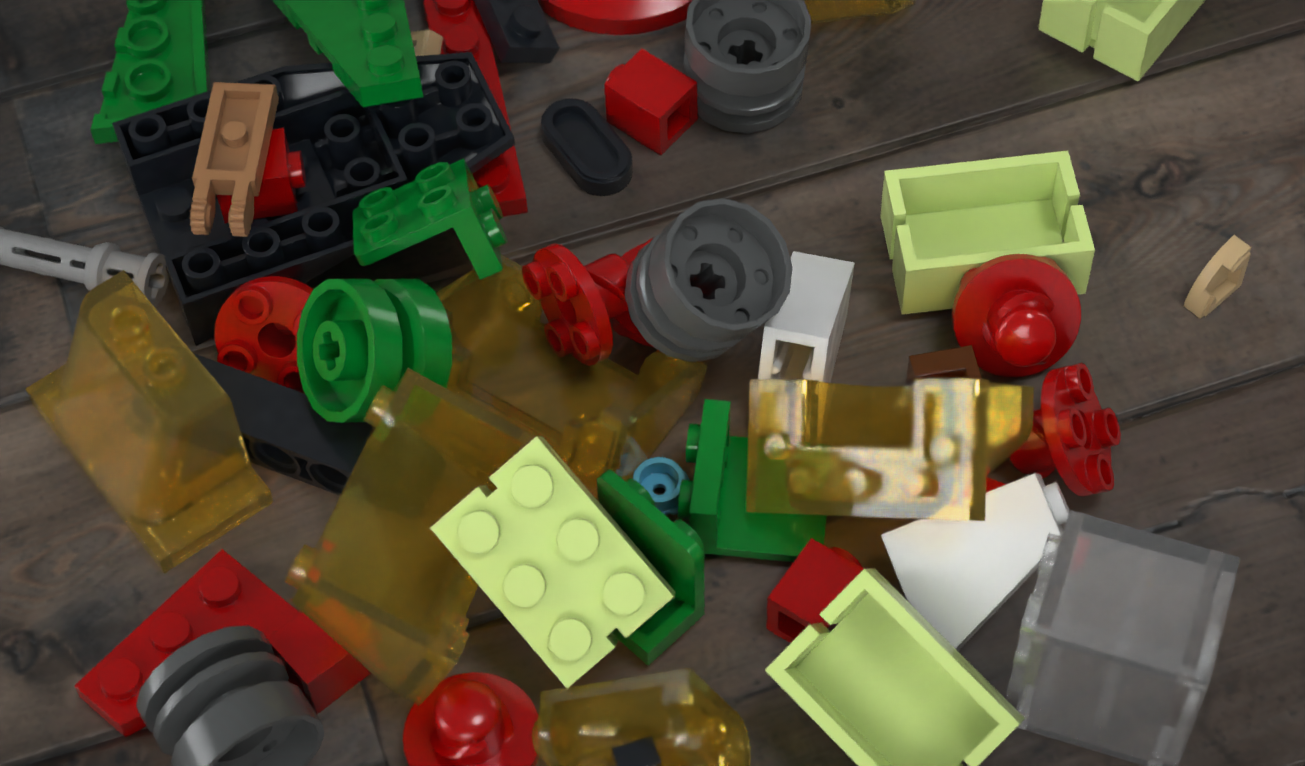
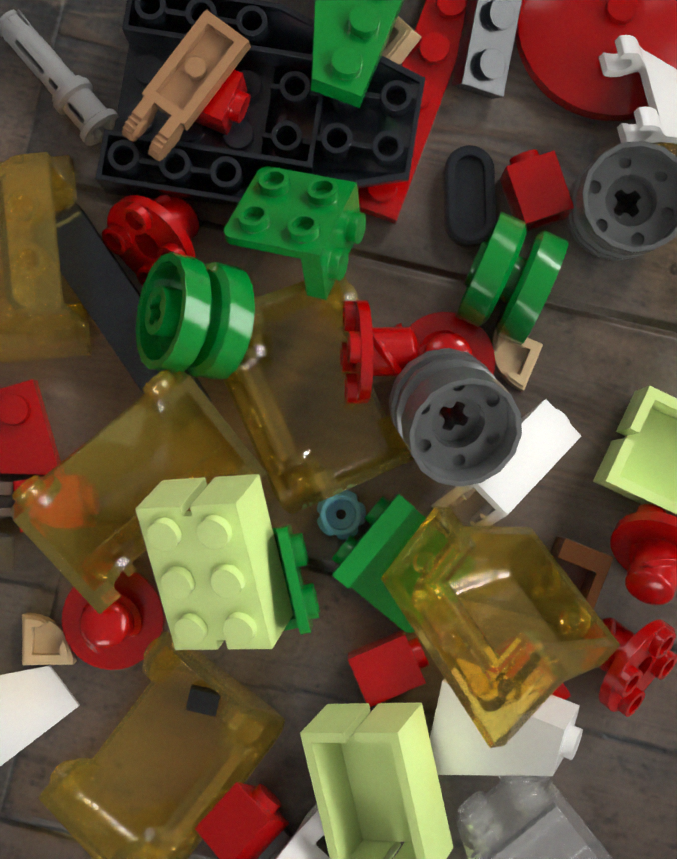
camera: 35 degrees right, 30 degrees up
none -> green wheel [455,212,569,345]

